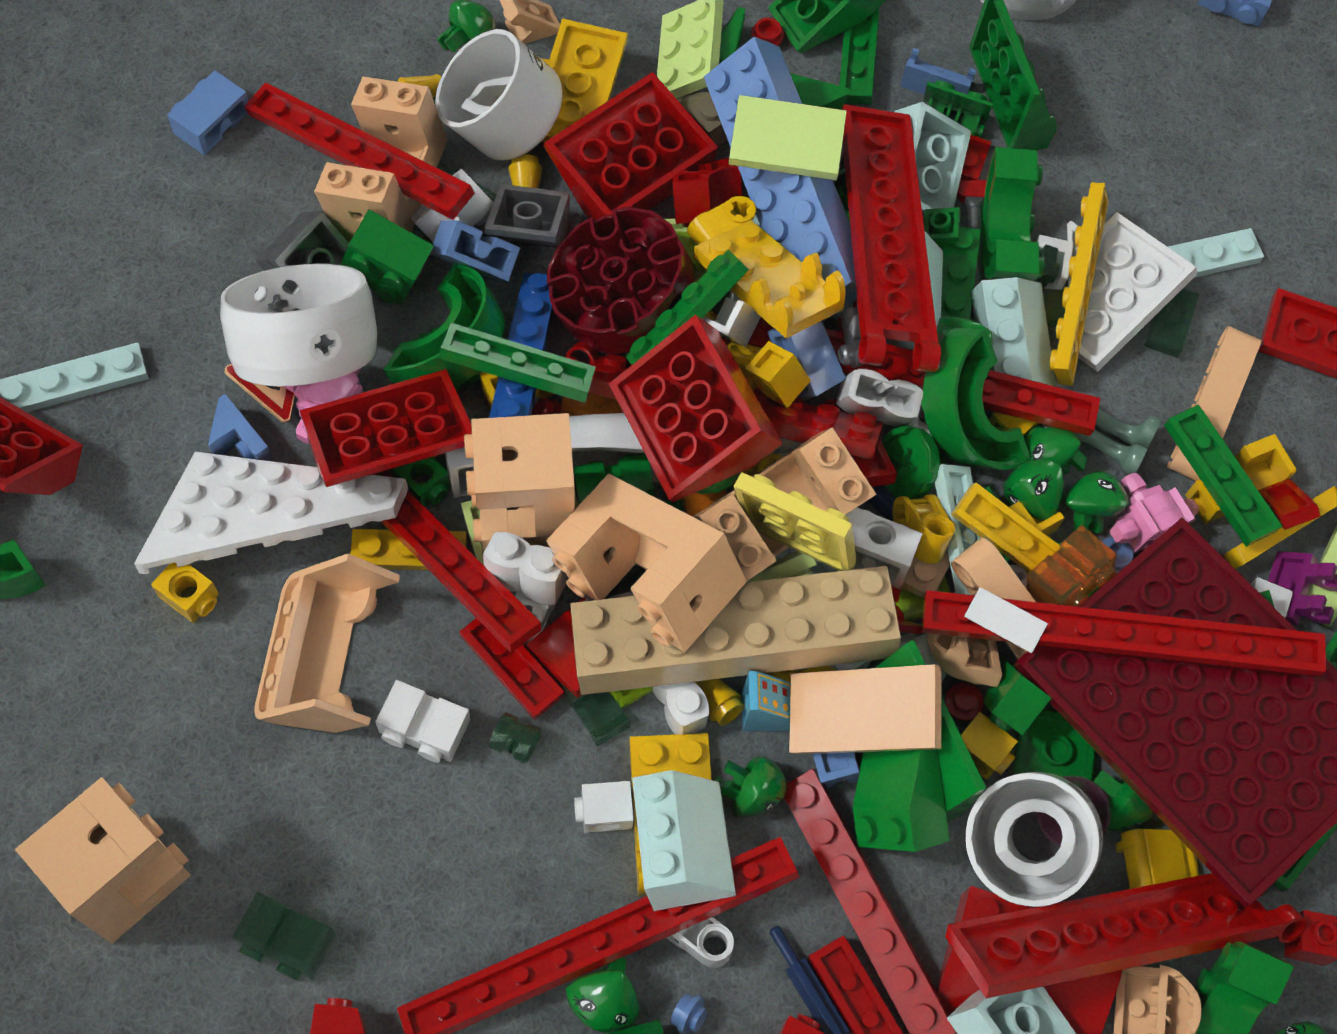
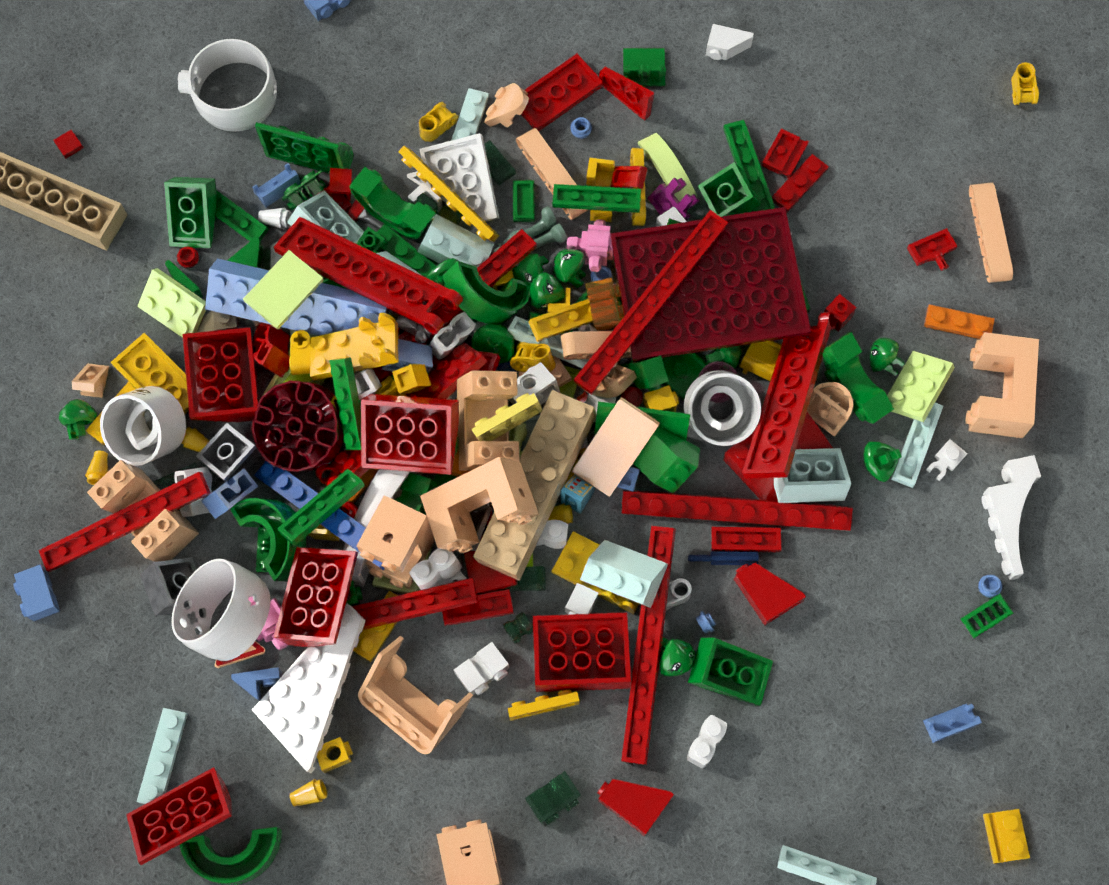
camera: 50 degrees left, 5 degrees up
green brick [340,209,434,305] -> none
green piece [715,756,788,818] -> none
white sticker [964,587,1048,653] -> none
none -> white cone [258,208,292,229]
none -> yellow cone [290,779,328,807]
none -> red panel [329,168,352,201]
none -> yellow piece [419,102,458,142]
none -> light nougat slope [484,83,529,128]
none -> yellow plate [508,690,579,721]
none -> green tile [513,180,535,222]
none -> red slope [533,612,631,692]
none -> medium blue plate [571,117,592,138]

